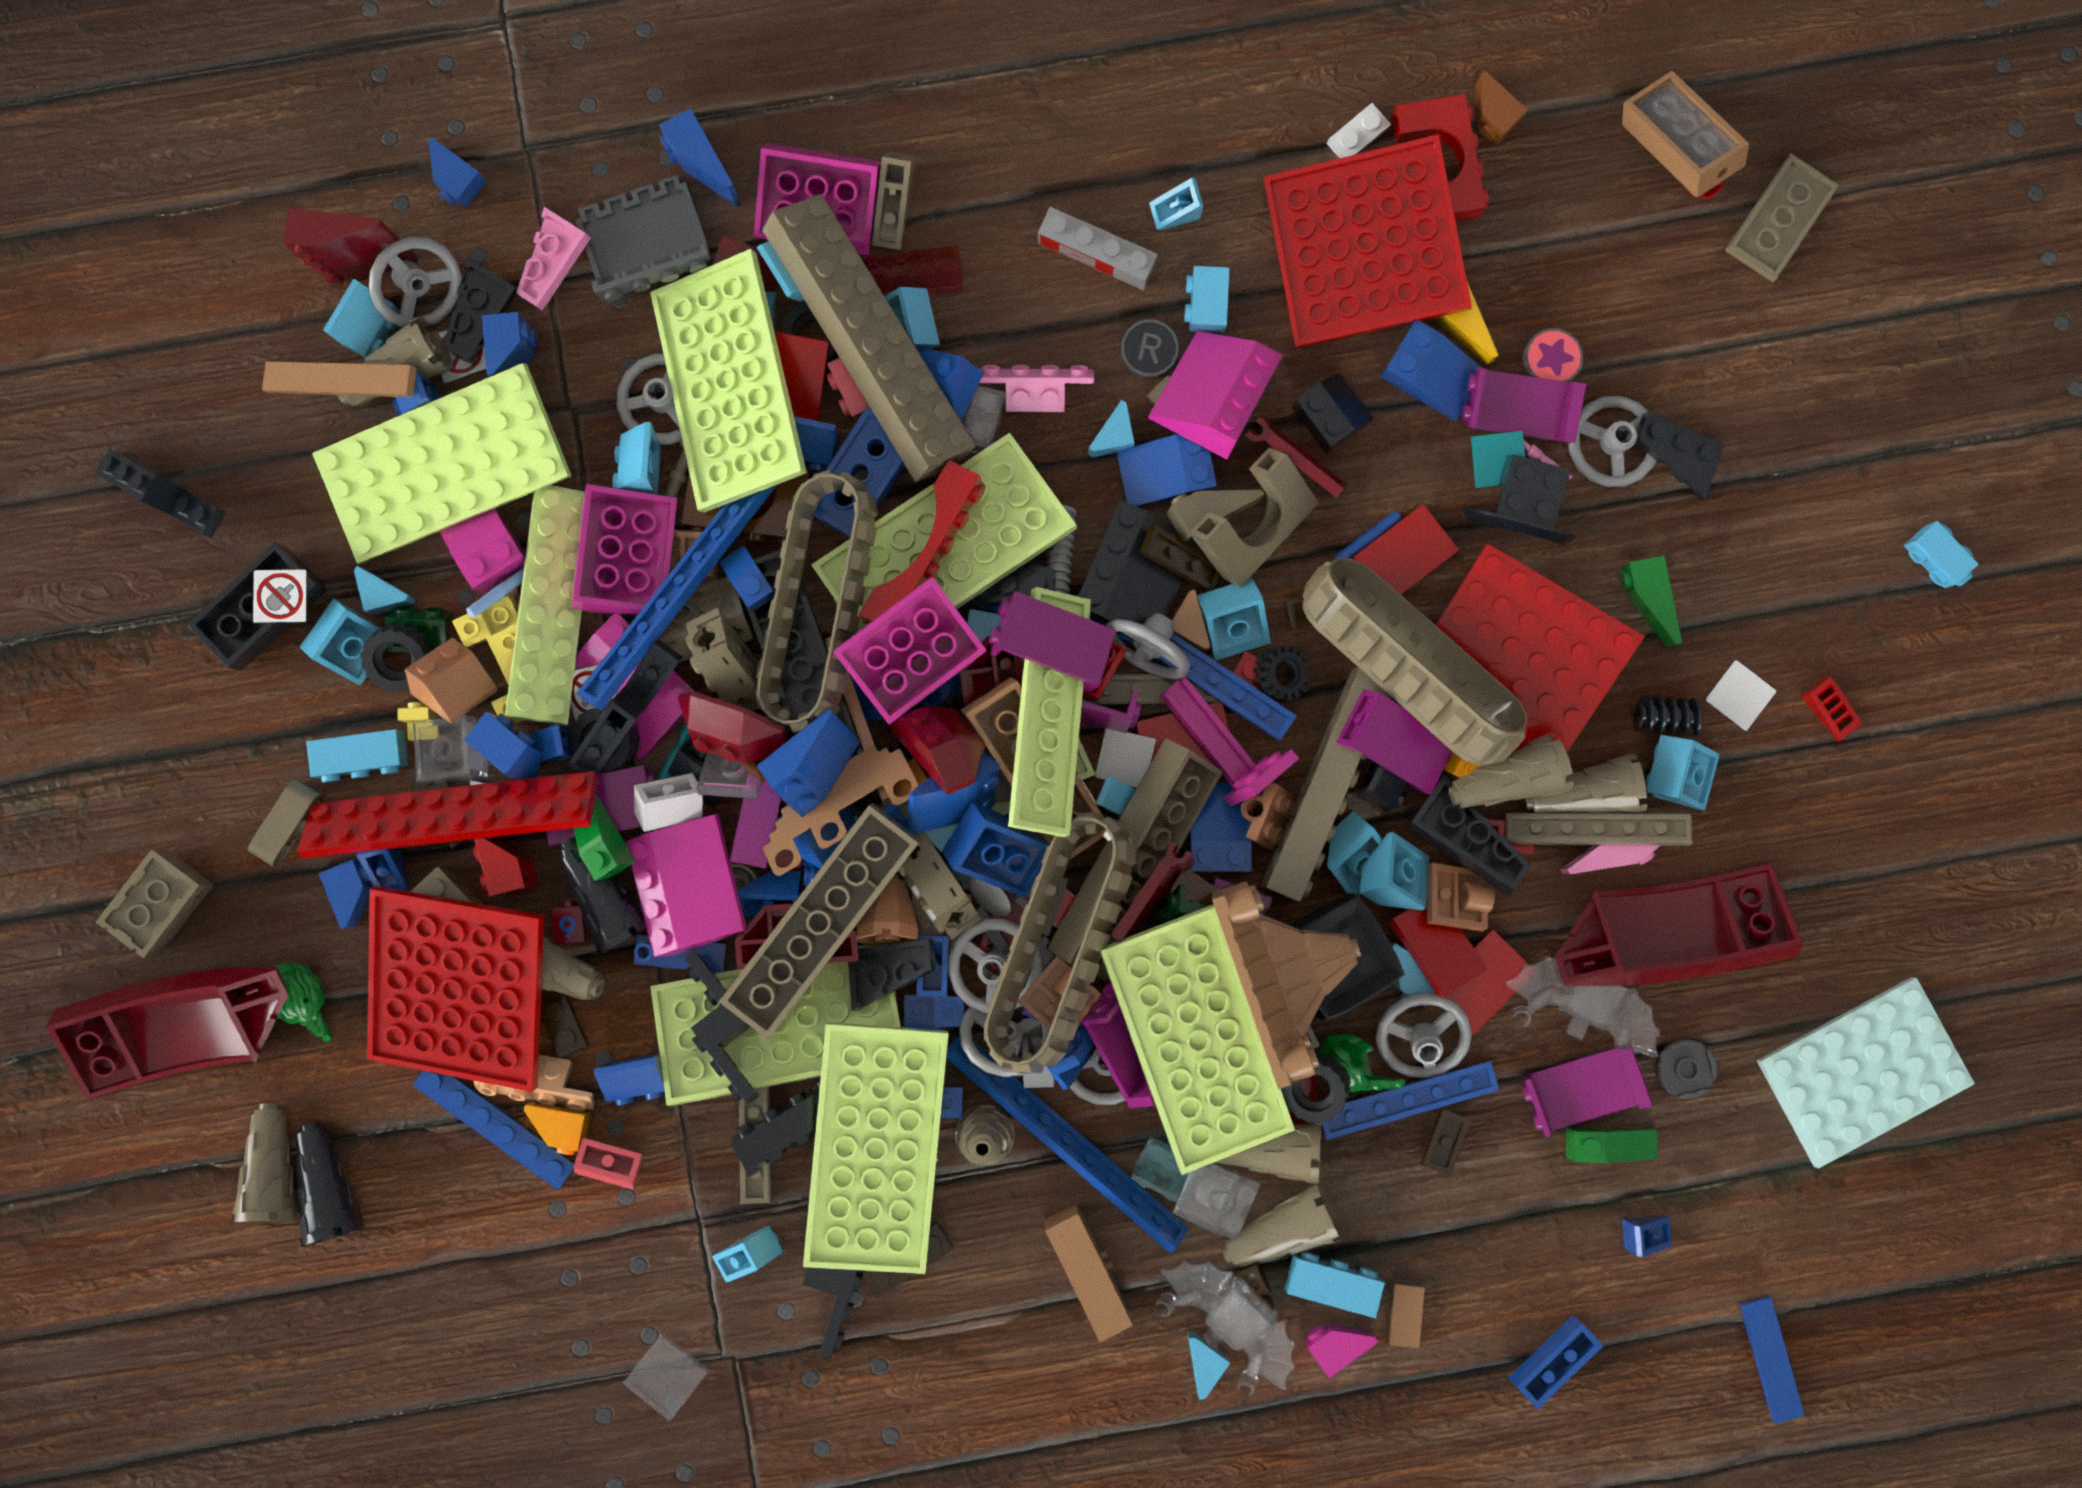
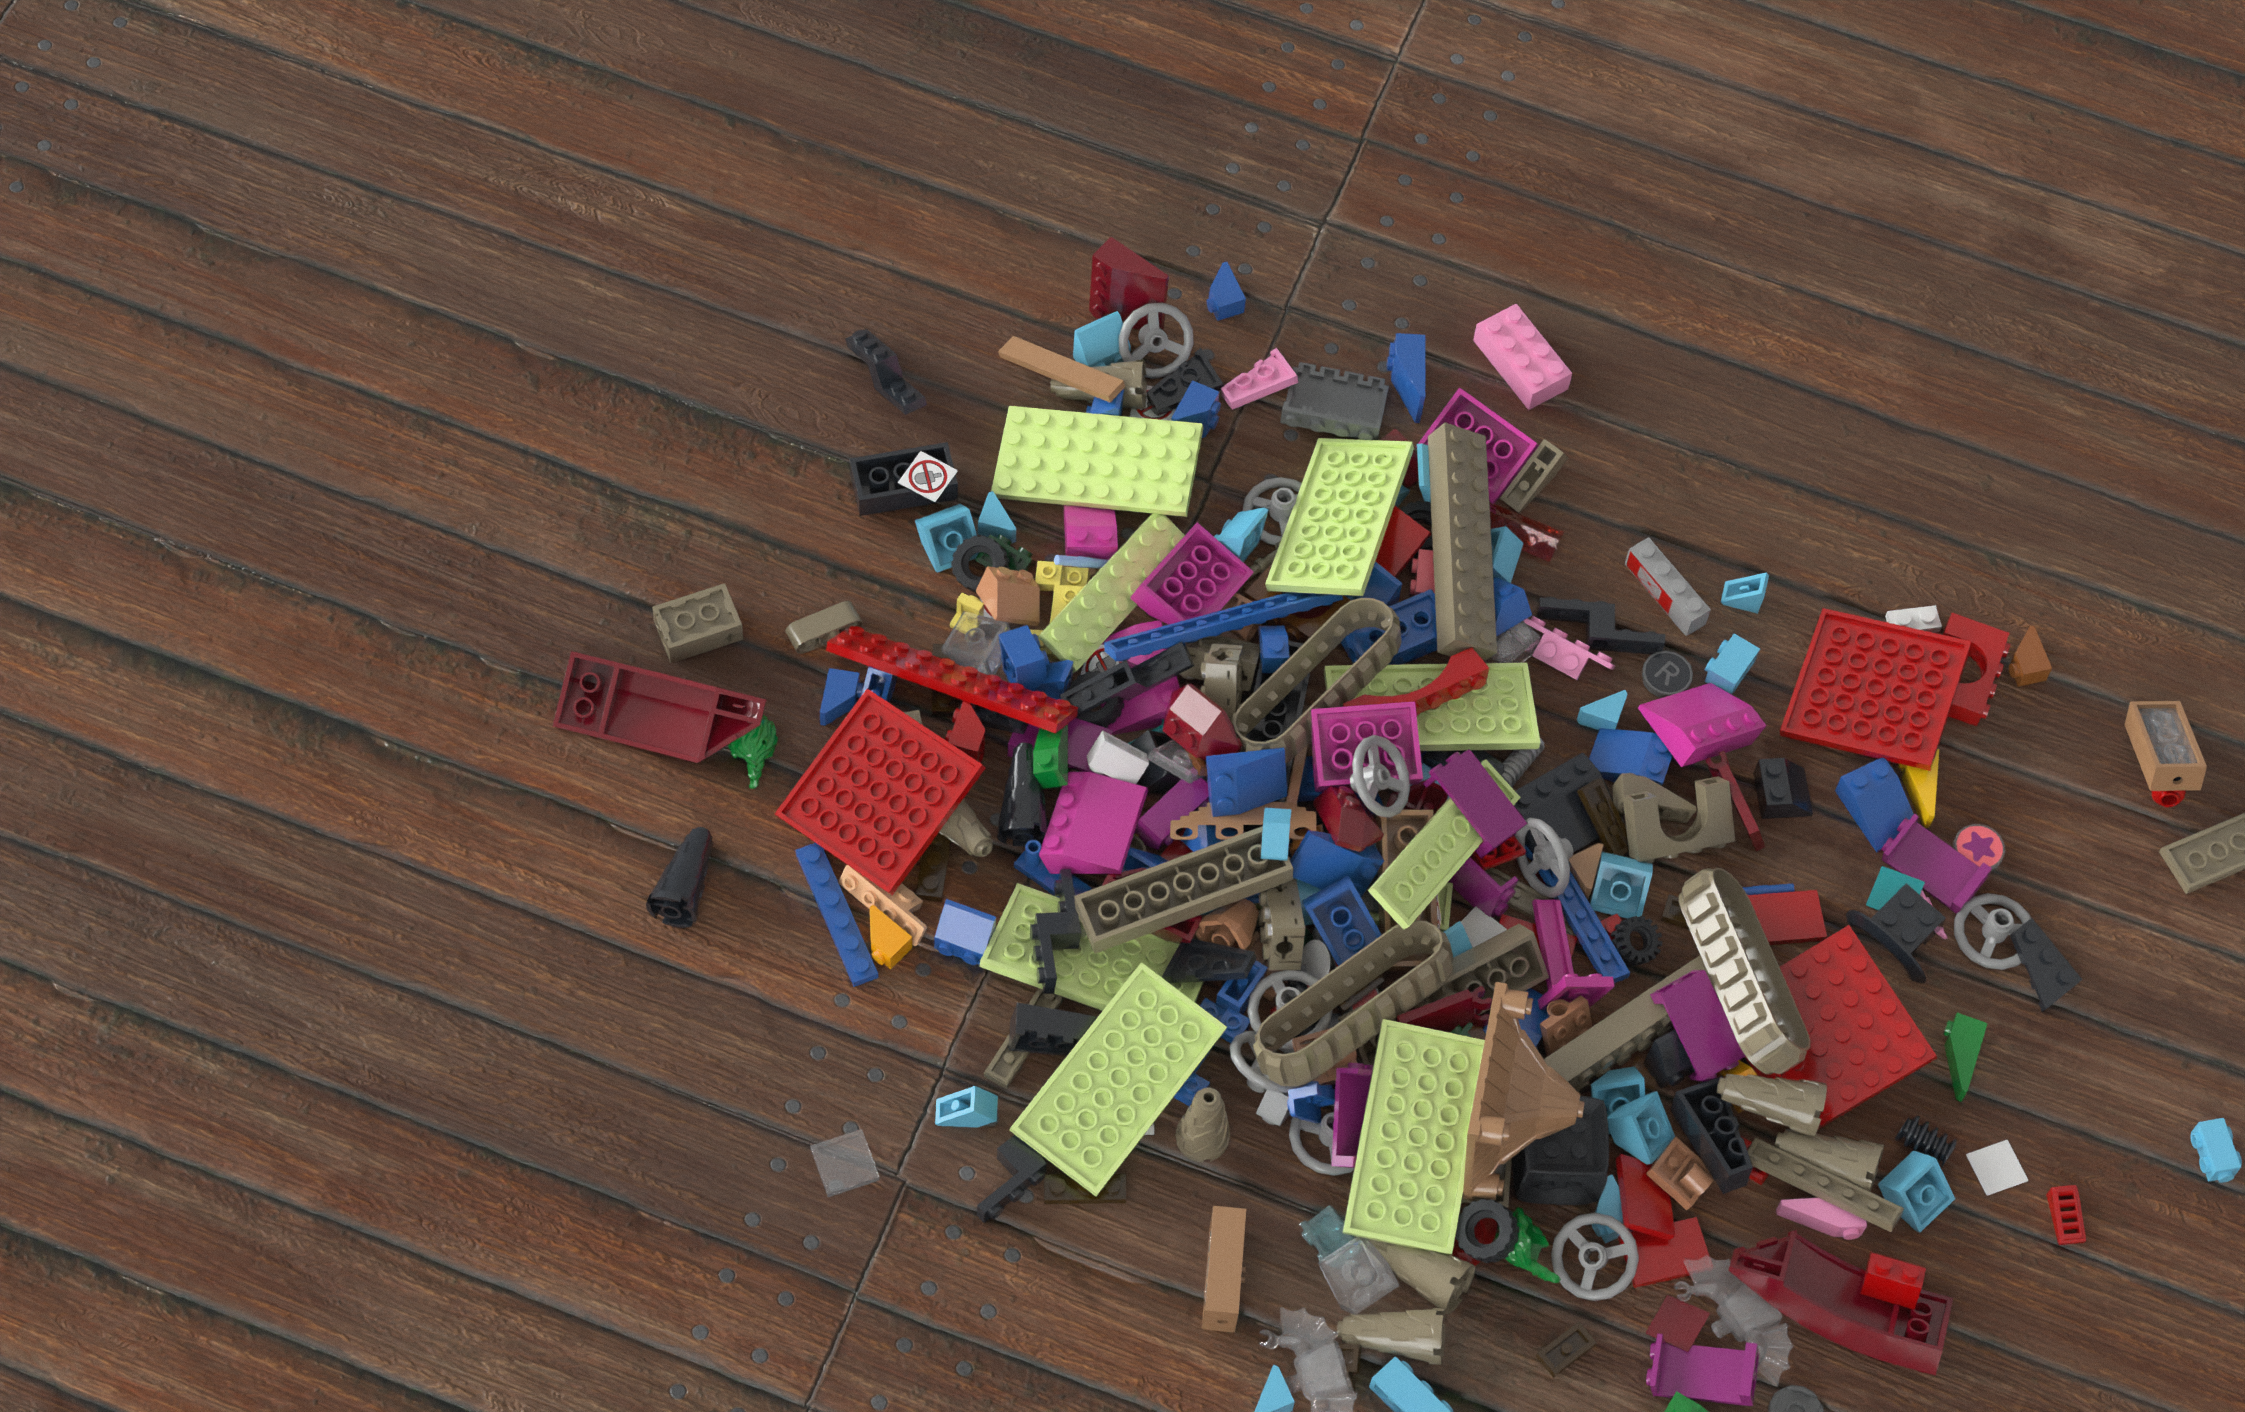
camera: 30 degrees right, 25 degrees down
dark tan cone [232,1103,298,1222] -> none
medium azure brick [306,729,409,783] -> none
dark red brick [551,900,591,945] -> none
coral brick [573,1138,643,1189] -> none
blue plate [946,1034,1189,1254] -> none
blue plate [1322,1060,1499,1140] -> none
none -> medium azure slope [1261,808,1291,861]
none -> light grey piece [1350,735,1410,818]
none -> bright pink brick [1473,304,1572,410]
none -> black bracket [1536,597,1665,655]
none -> dark red sticker [1646,1295,1710,1352]
none -> red slope [1860,1251,1926,1310]

